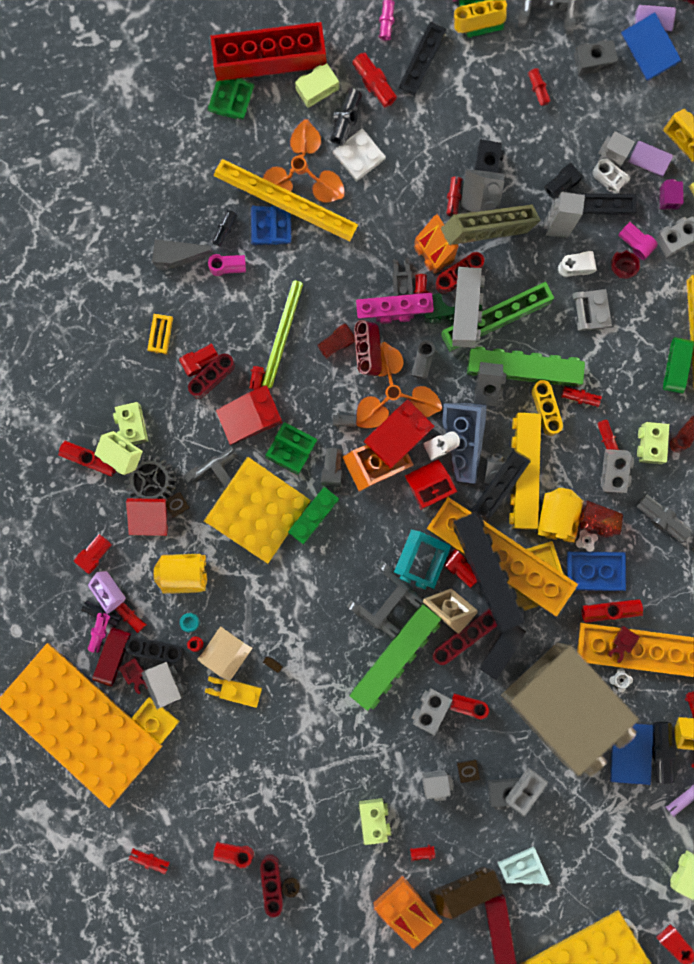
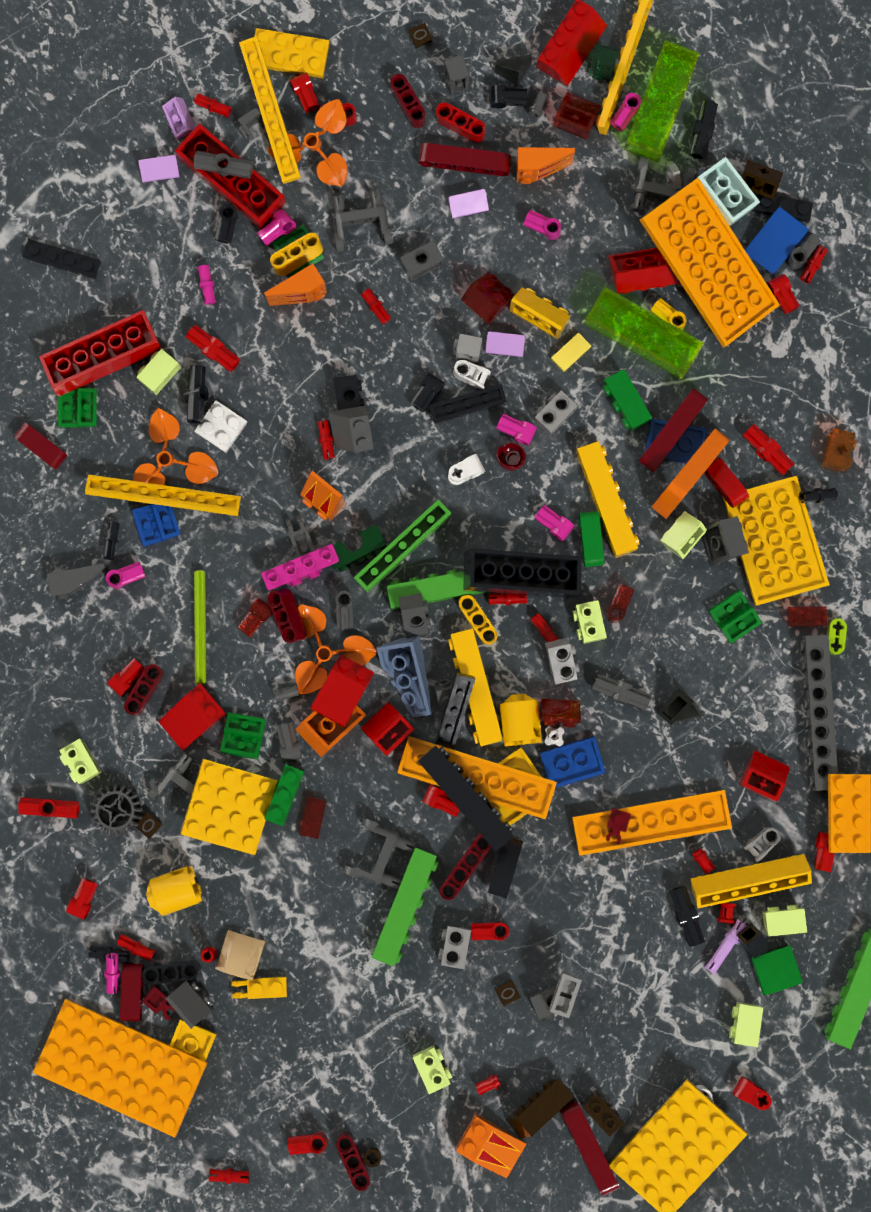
camera: 20 degrees left, 0 degrees up
lavender slope [88,571,126,614] -> none
yellowish green brick [95,431,143,475] -> none
tile [126,498,168,536] -> none
yellow tile [147,314,173,355] -> none
teal tile [179,613,200,632] -> none
red pin [249,366,266,390] -> none
dark brown tile [262,656,283,673] -> none
teal window [394,529,451,590] -> none
black plate [399,22,447,96] -> none
red pin [414,274,429,294] -> none
light grey brick [422,770,453,801] -> none
white piece [423,431,460,461] -> none
tan slope [423,589,478,634] -> none
red beam [435,252,485,294] -> none
olive brick [441,205,541,245] -> none
light grey brick [452,267,485,348] -> none
light aqua wing [497,847,550,885] -> none
dark tan brick [501,643,639,777] -> none
light grey brick [544,192,585,238] -> none
light grey plate [572,289,612,331] -> none
red piece [581,599,643,623] -> none
white plate [609,668,633,692] -> none
blue tile [610,723,653,785] -> none
blue tile [621,12,681,81] -> none
magenta brick [659,179,683,210] -> none
none -> dark red beam [13,422,68,470]
none -> orange slope [264,264,327,306]
none -> clear red plate [299,797,327,839]
none -> clear red slope [461,272,515,324]
none -> black brick [463,548,581,598]
none -> dark pink piece [535,505,575,541]
none -> dark brown brick [581,1090,624,1137]

